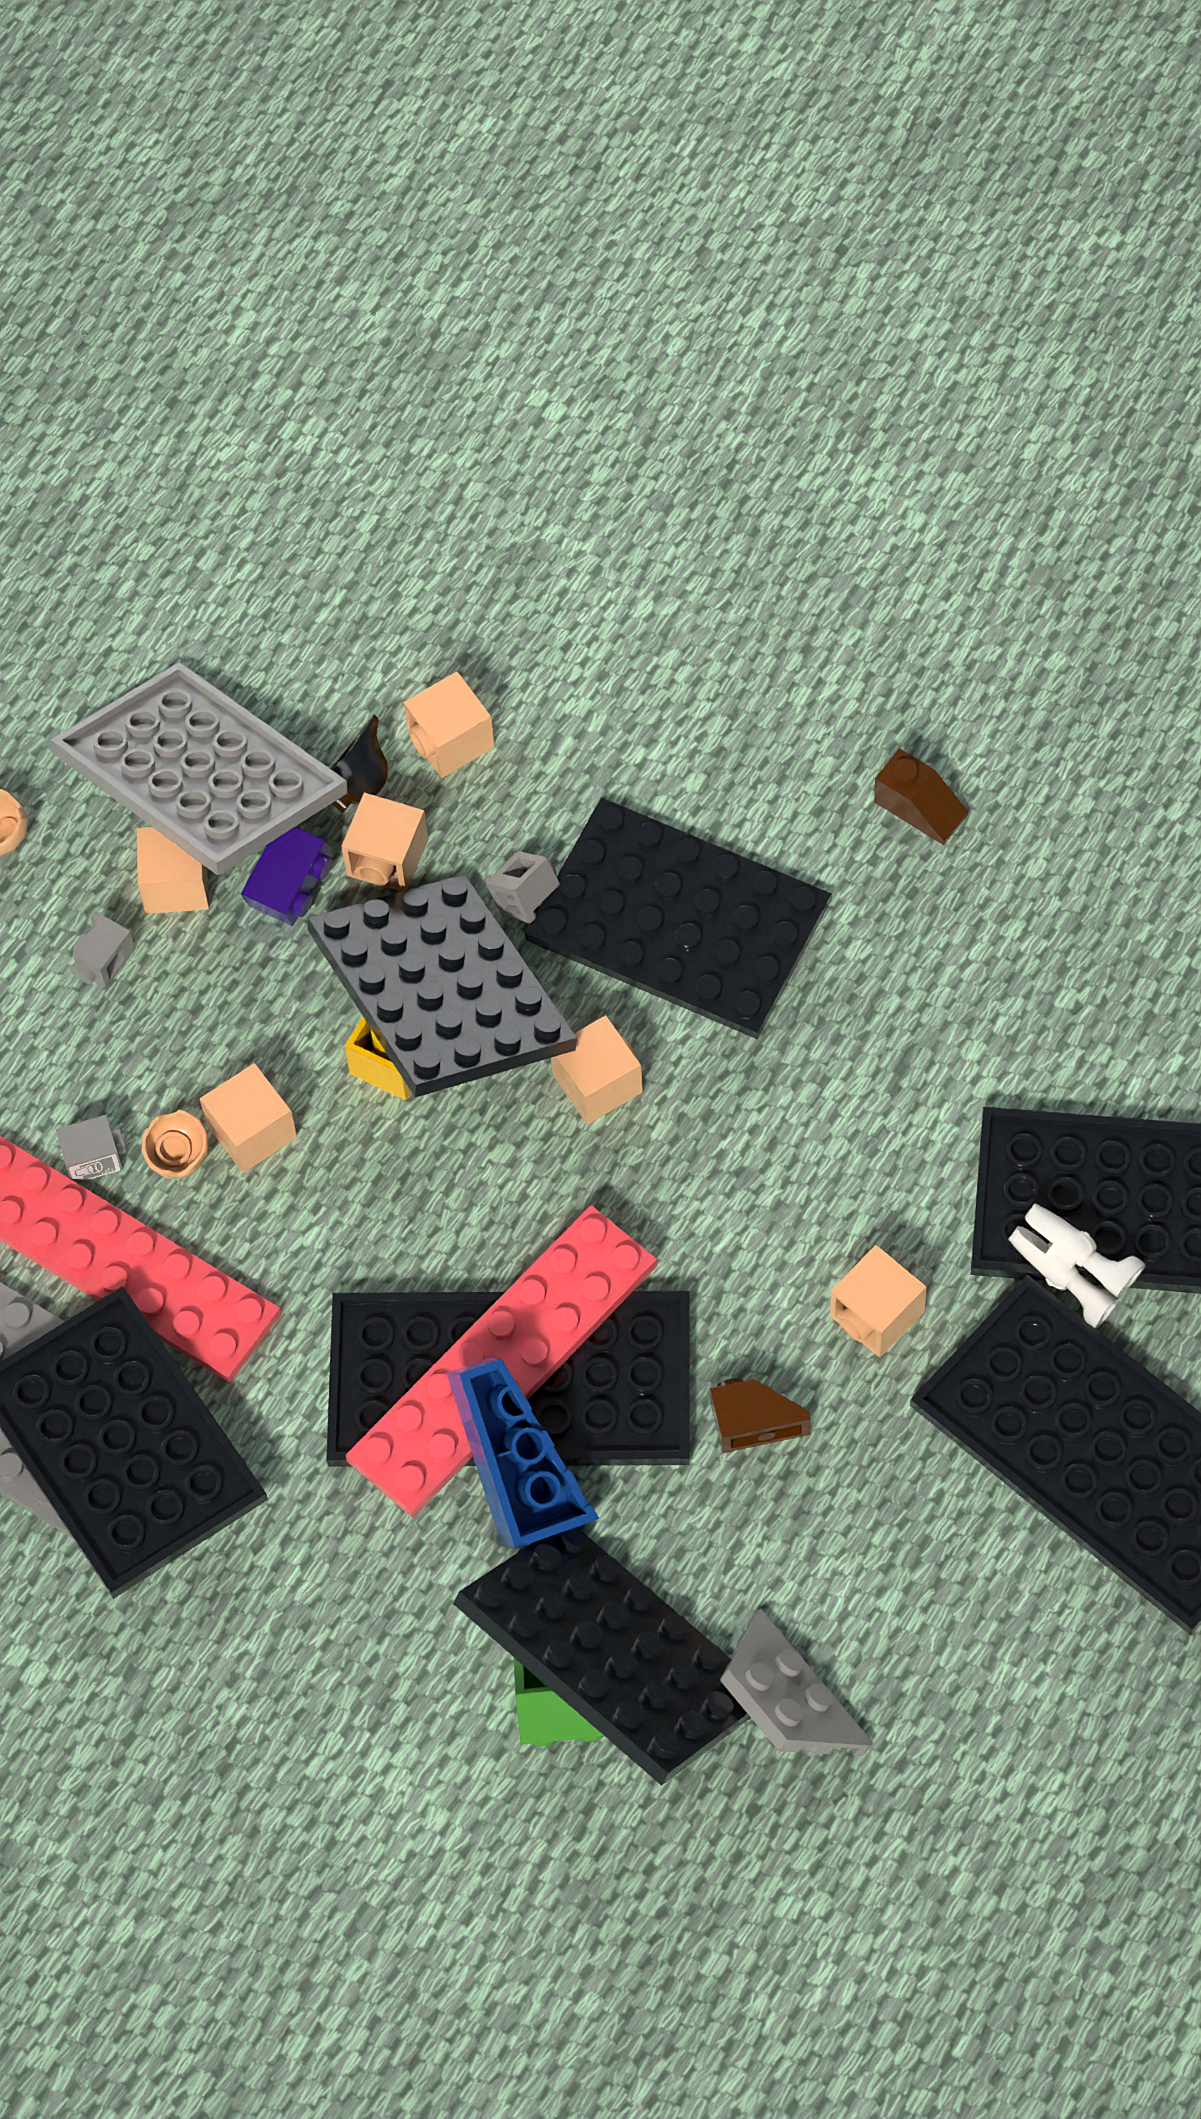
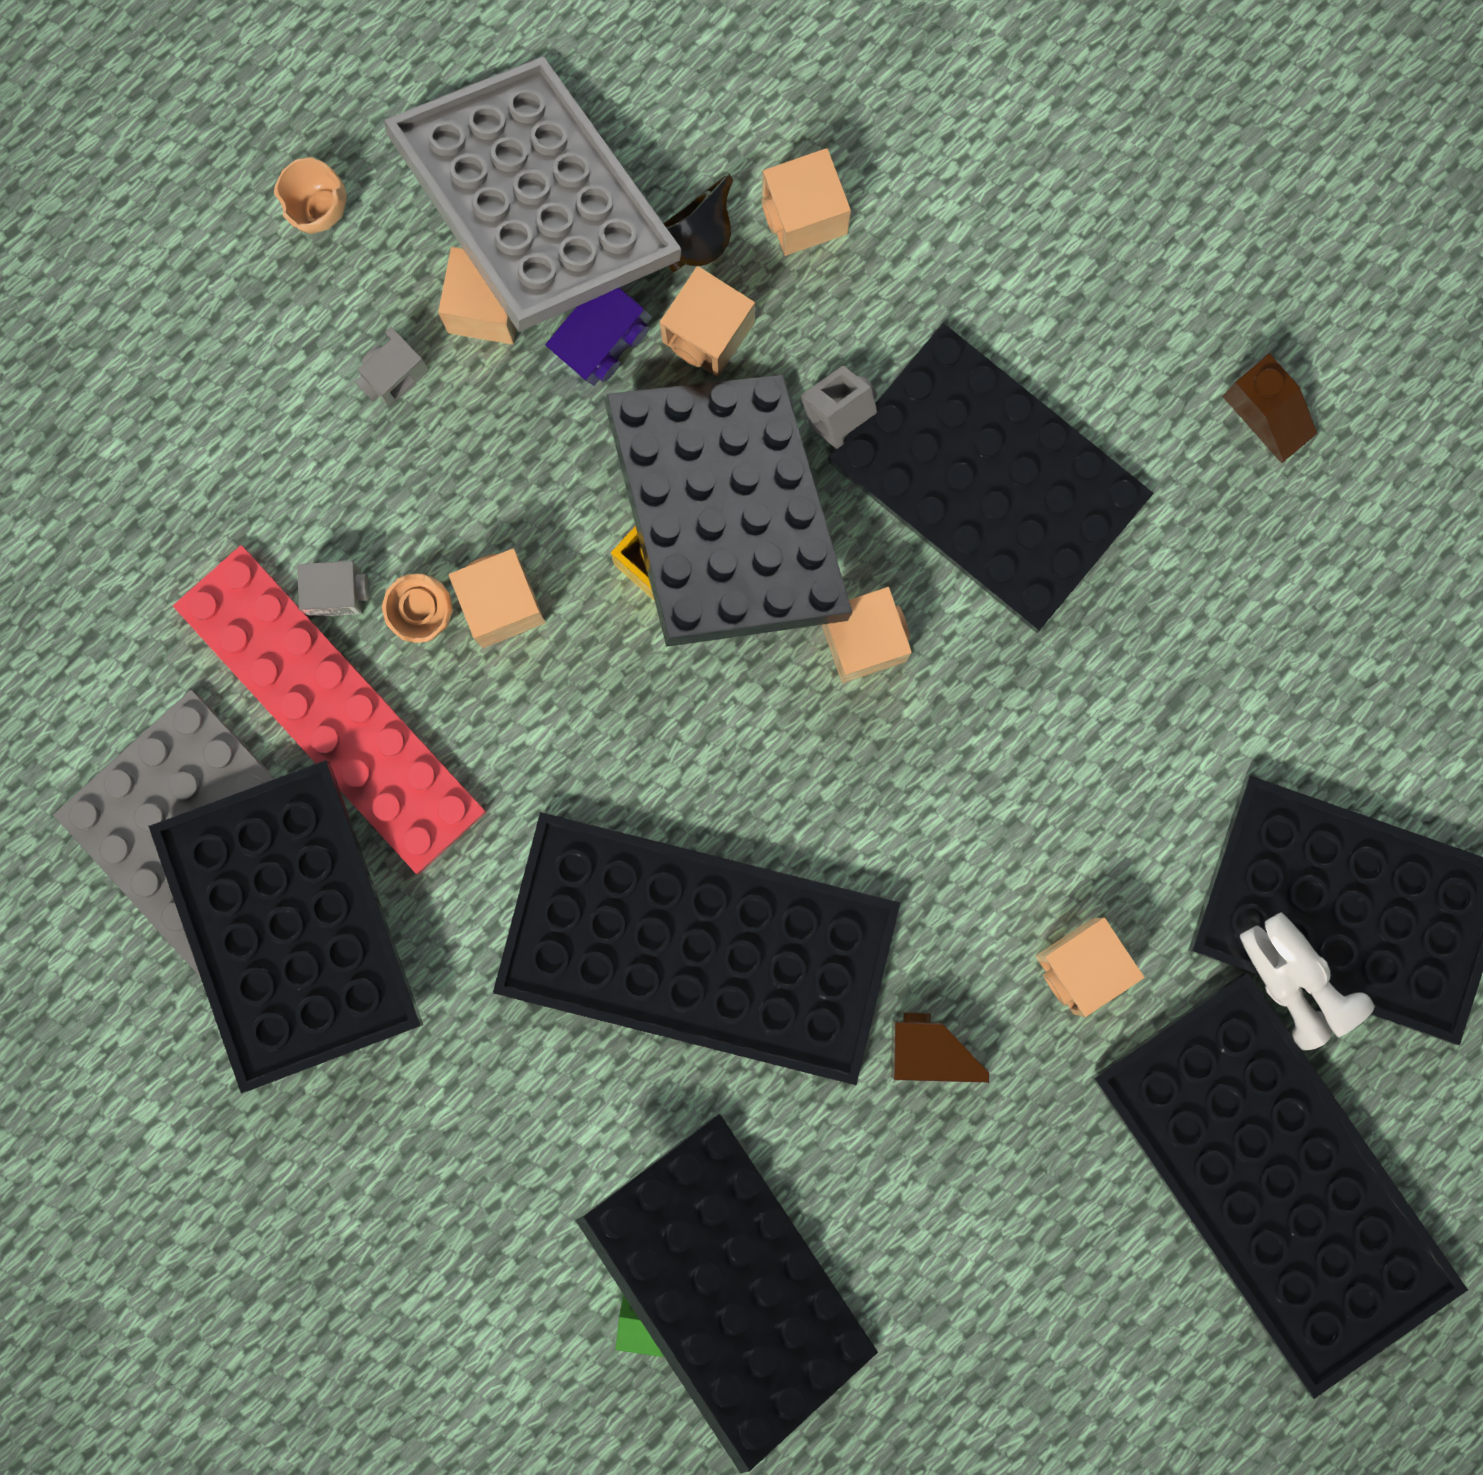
camera: 10 degrees right, 20 degrees up
coral plate [346,1205,657,1518] -> none
blue wedge [446,1358,600,1549] -> none
light grey wing [720,1609,873,1756] -> none

